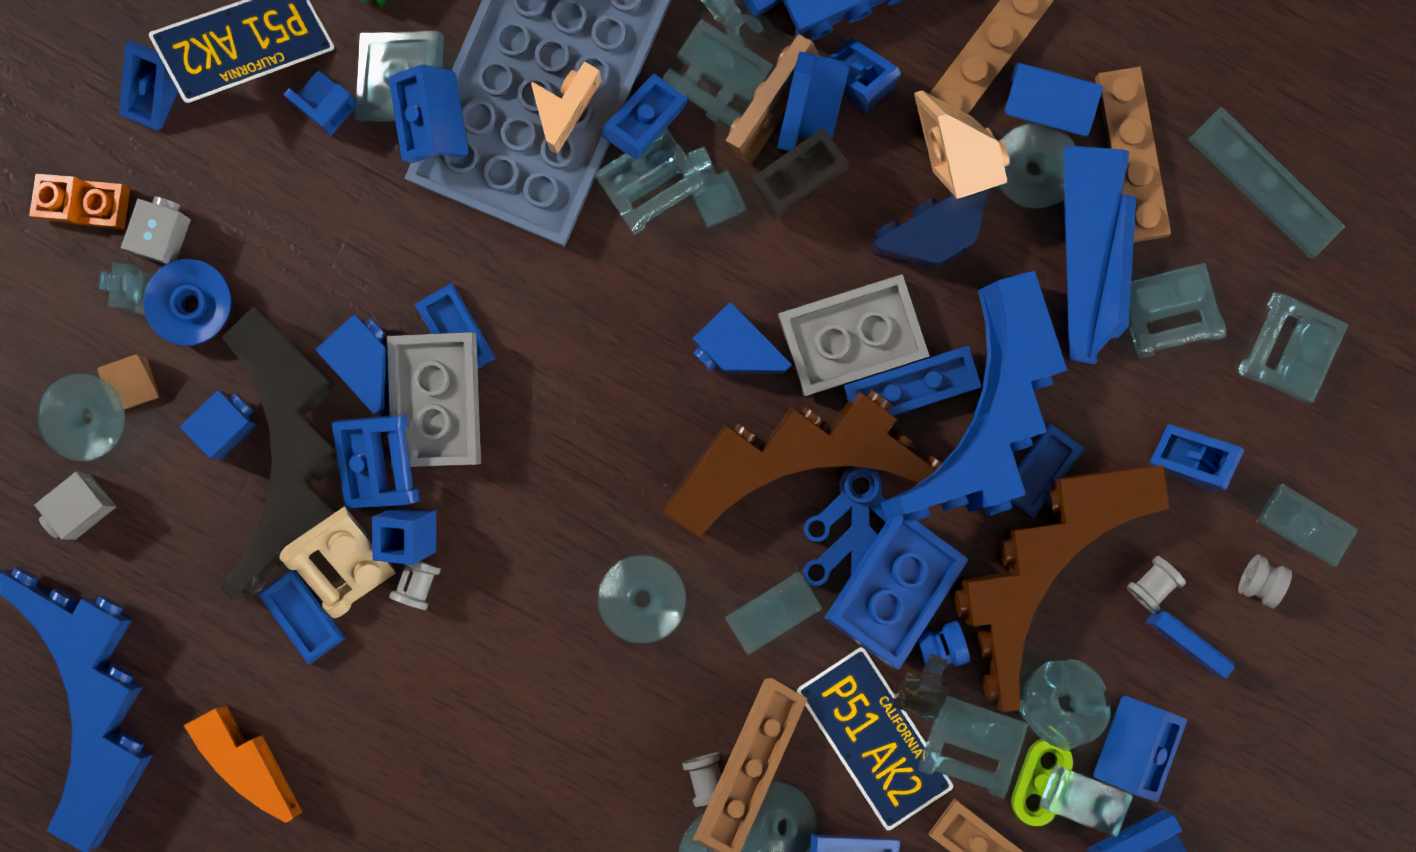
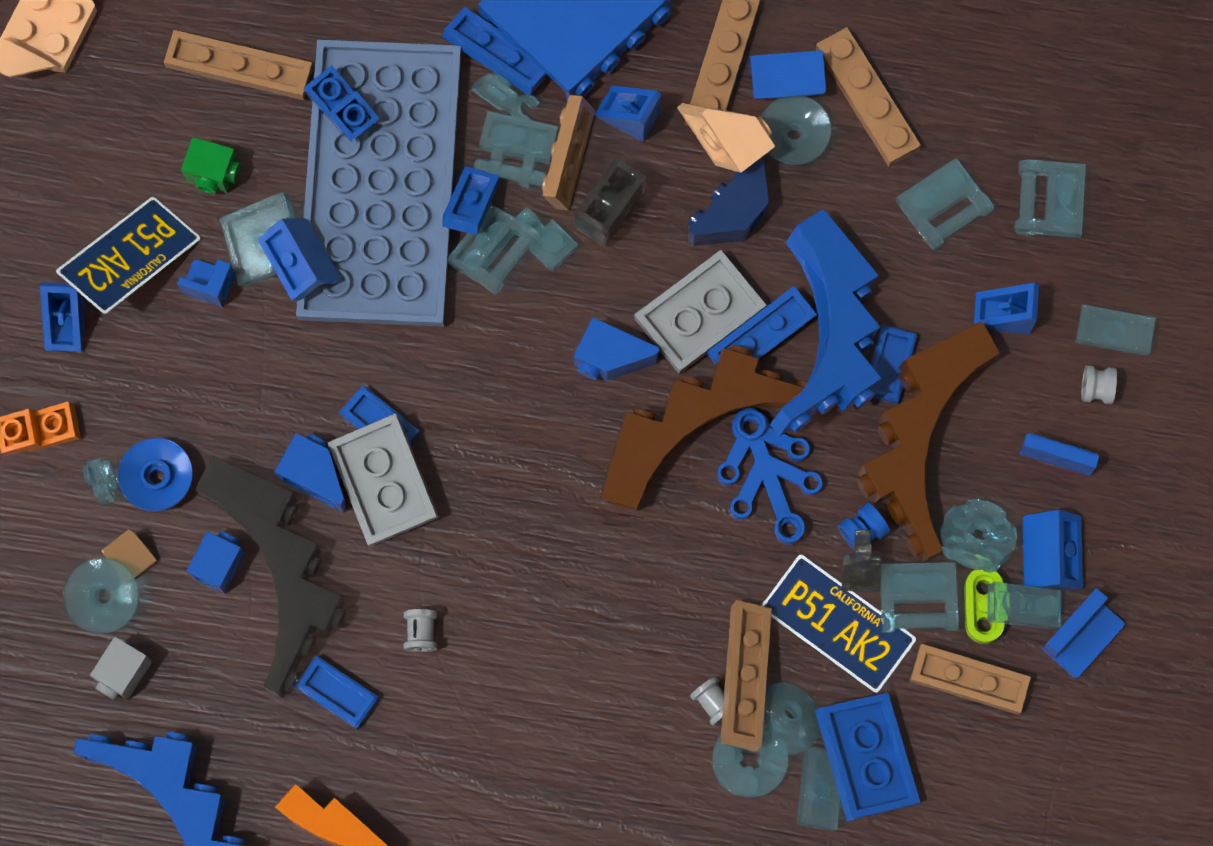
camera: 15 degrees left, 10 degrees down
light grey brick [121,196,191,265] -> none
tan plate [280,506,396,618] -> none
blue plate [332,414,420,508] -> none
blue brick [372,506,436,565] -> none
light nougat slope [531,61,602,154] -> none
clear light blue dish [598,555,686,643] -> none
clear light blue plate [725,571,822,655] -> none
blue panel [777,51,850,152] -> none
blue plate [824,515,969,670] -> none
blue wedge [1063,146,1136,364] -> none
light grey bush [1126,556,1186,614] -> none
clear light blue tile [1188,106,1346,259] -> none

